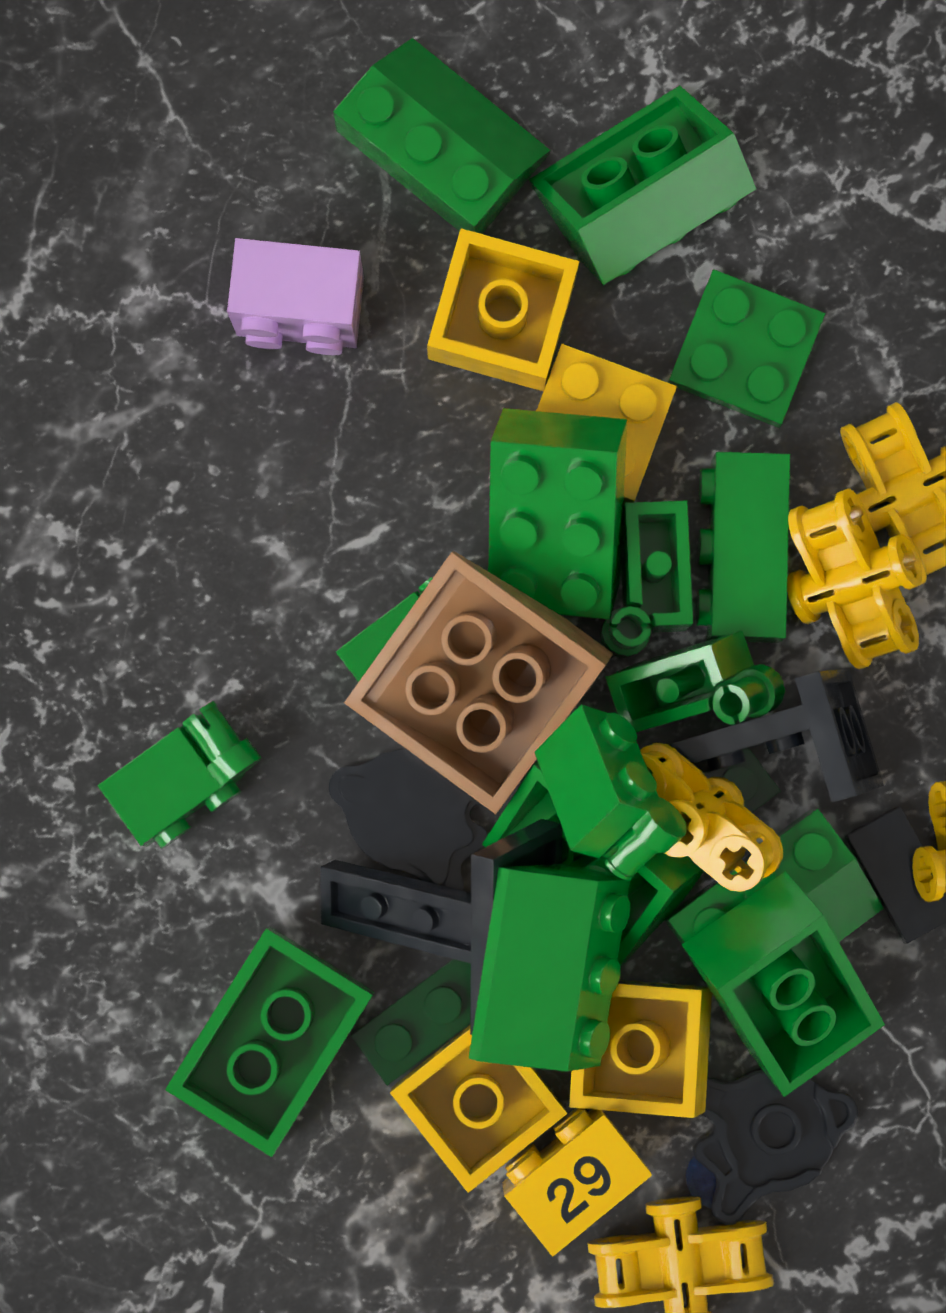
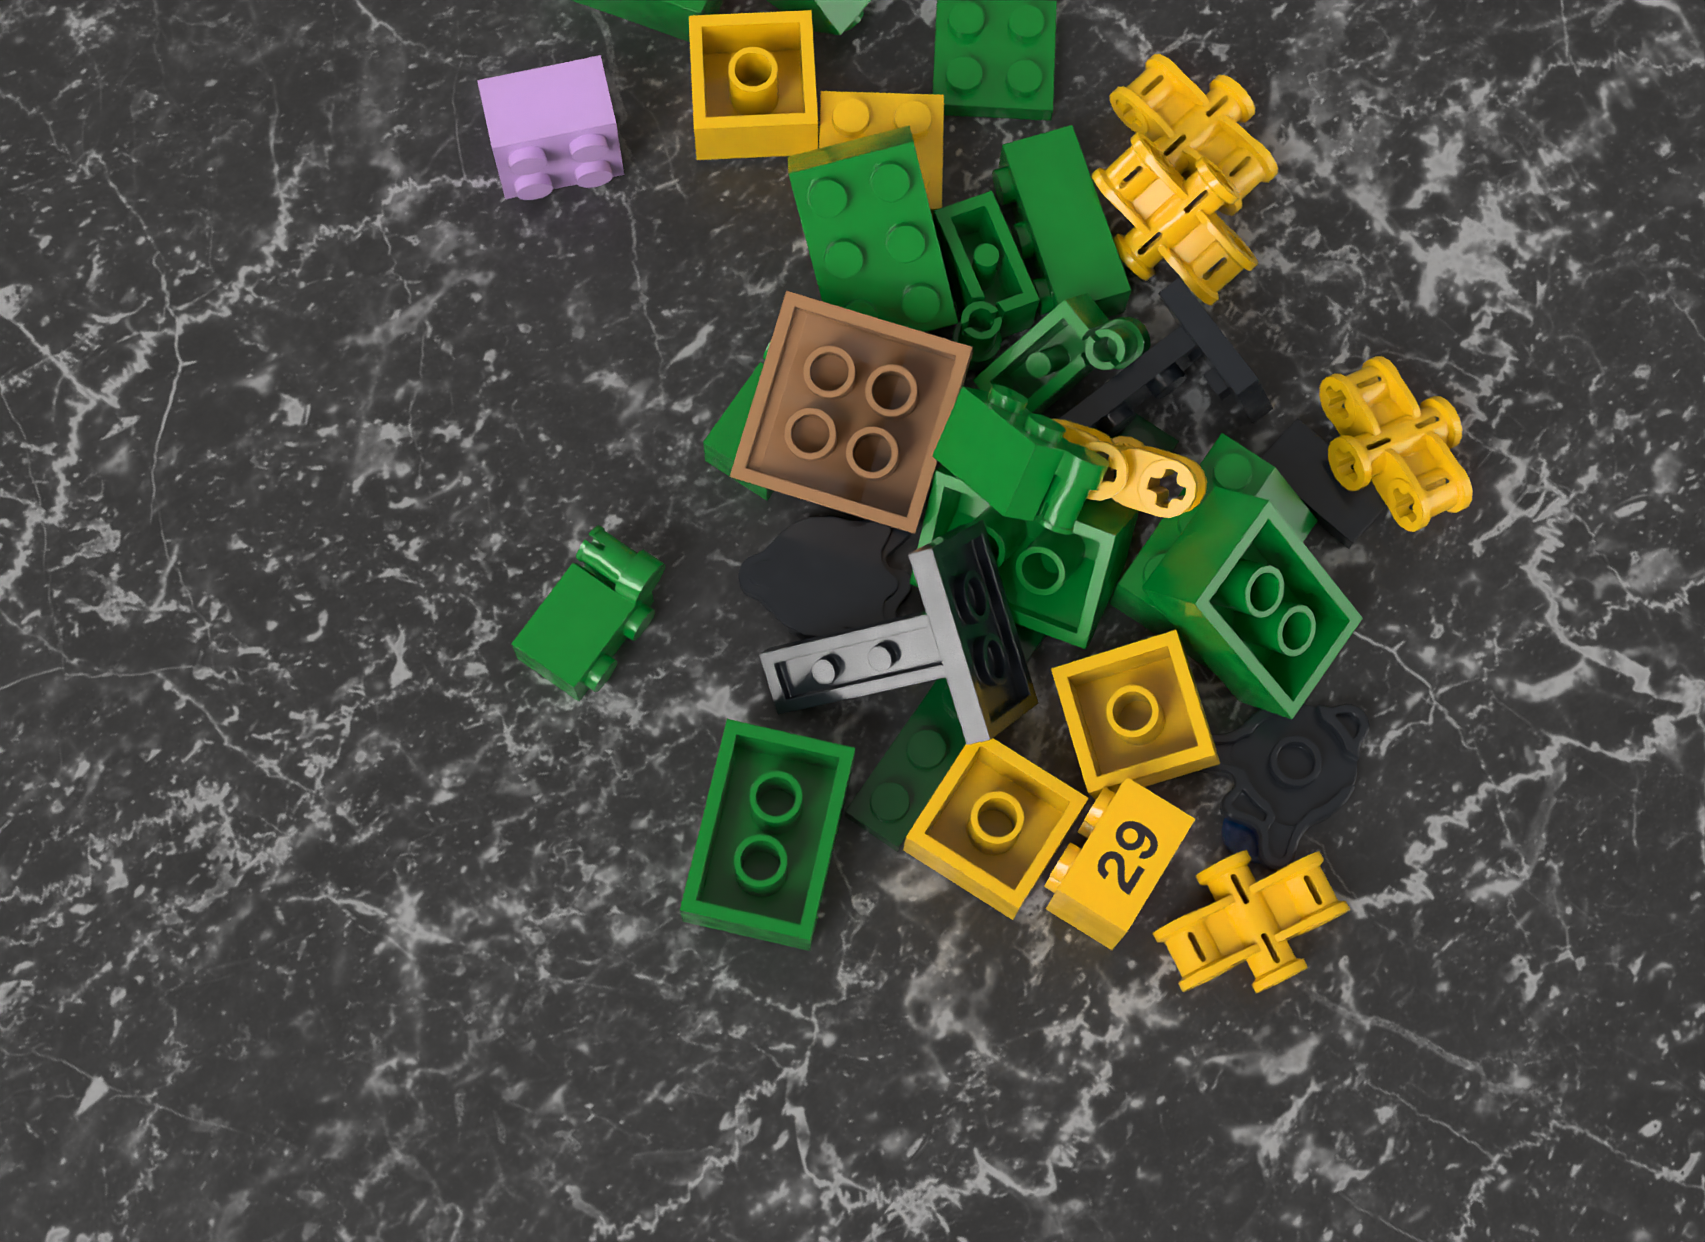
camera: 20 degrees left, 10 degrees down
green slope [469,864,630,1072] -> none

